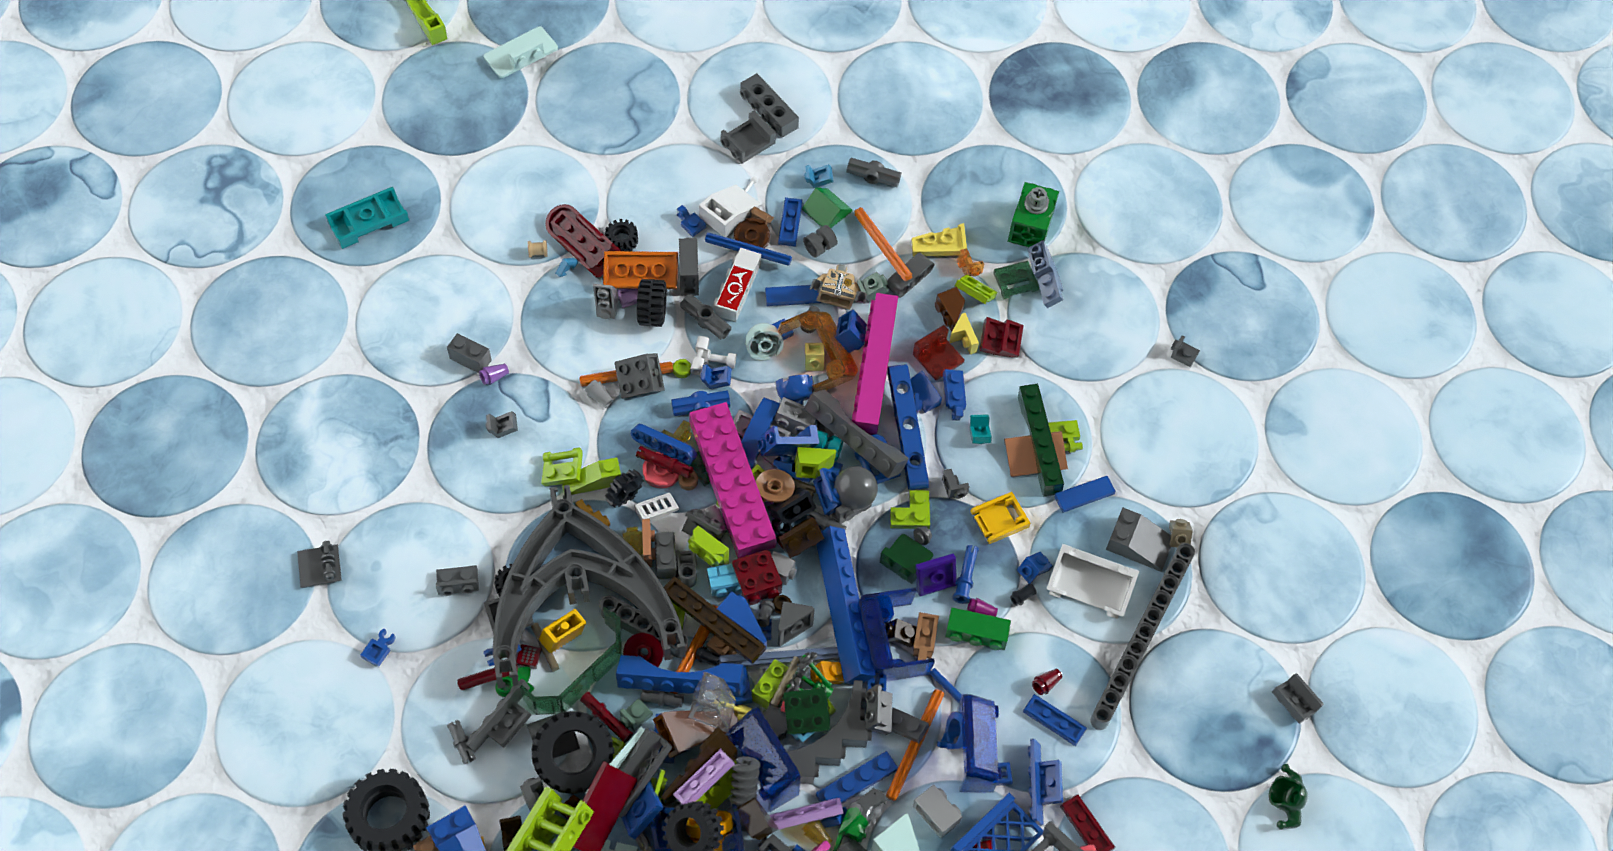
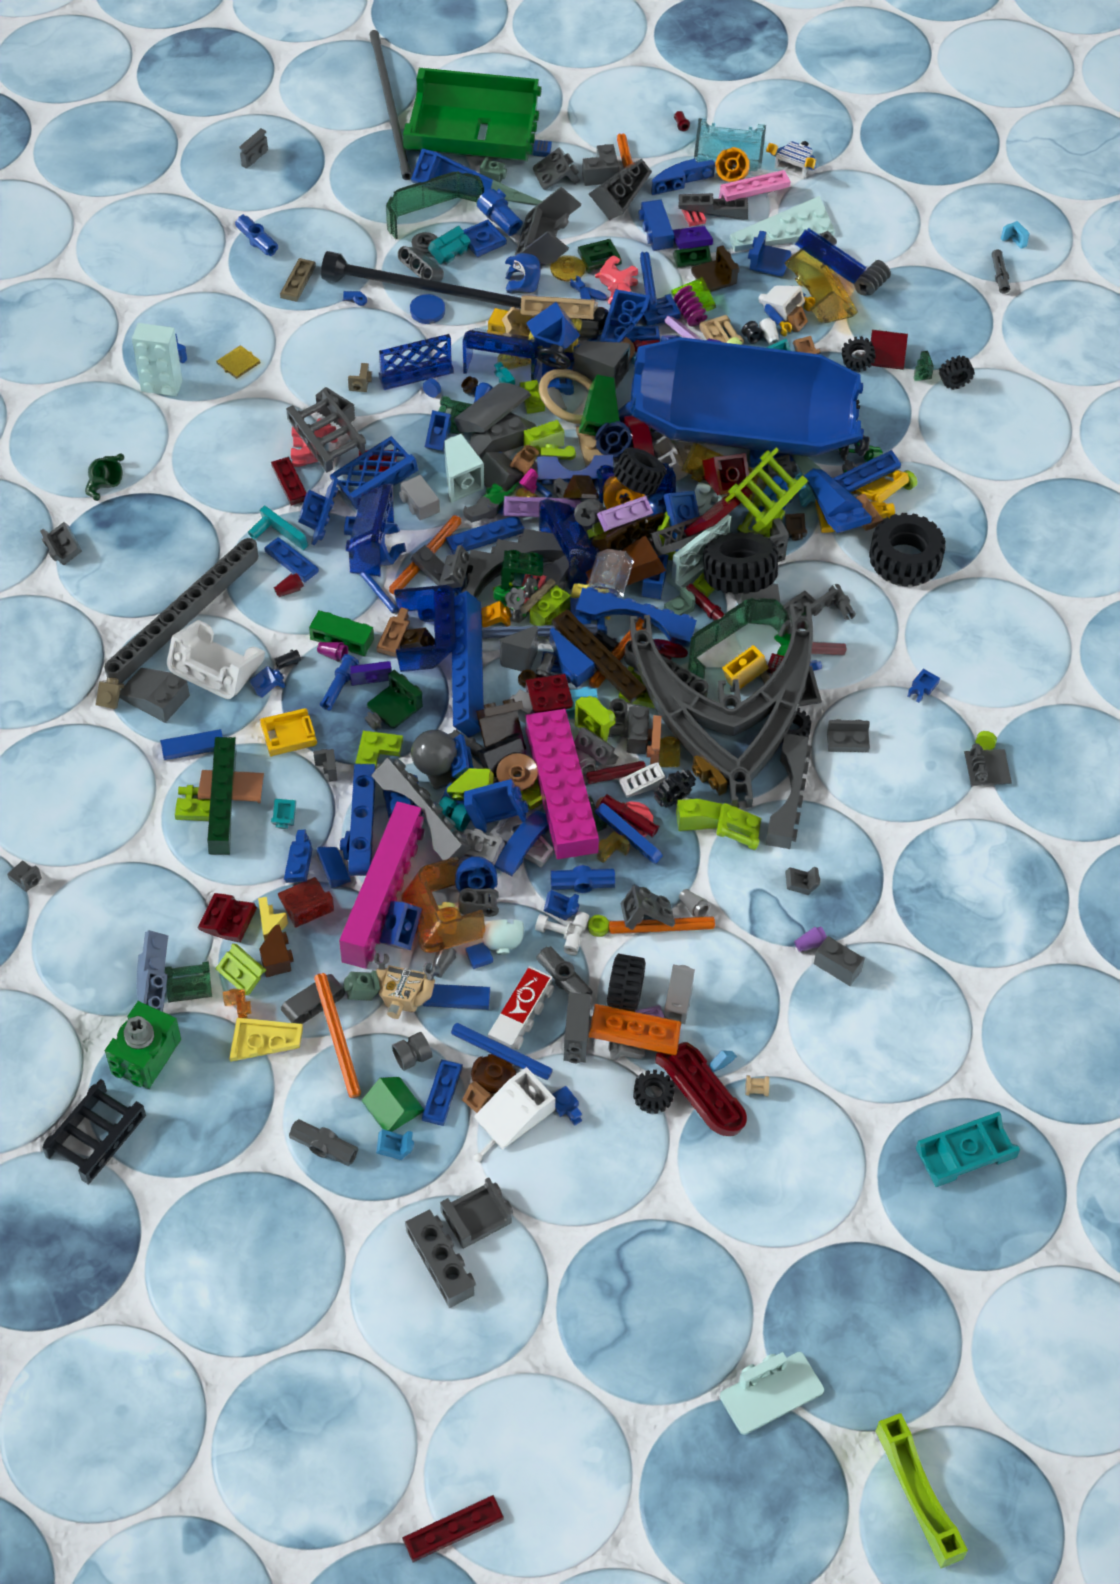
camera: 170 degrees left, 5 degrees down
none -> black fence [42,1078,146,1185]
none -> teal piece [248,505,309,551]
none -> dark grey piece [458,888,499,917]
none -> dark red axle [586,761,646,784]
none -> dark grey arch [765,733,812,849]
none -> lime tile [975,731,997,750]

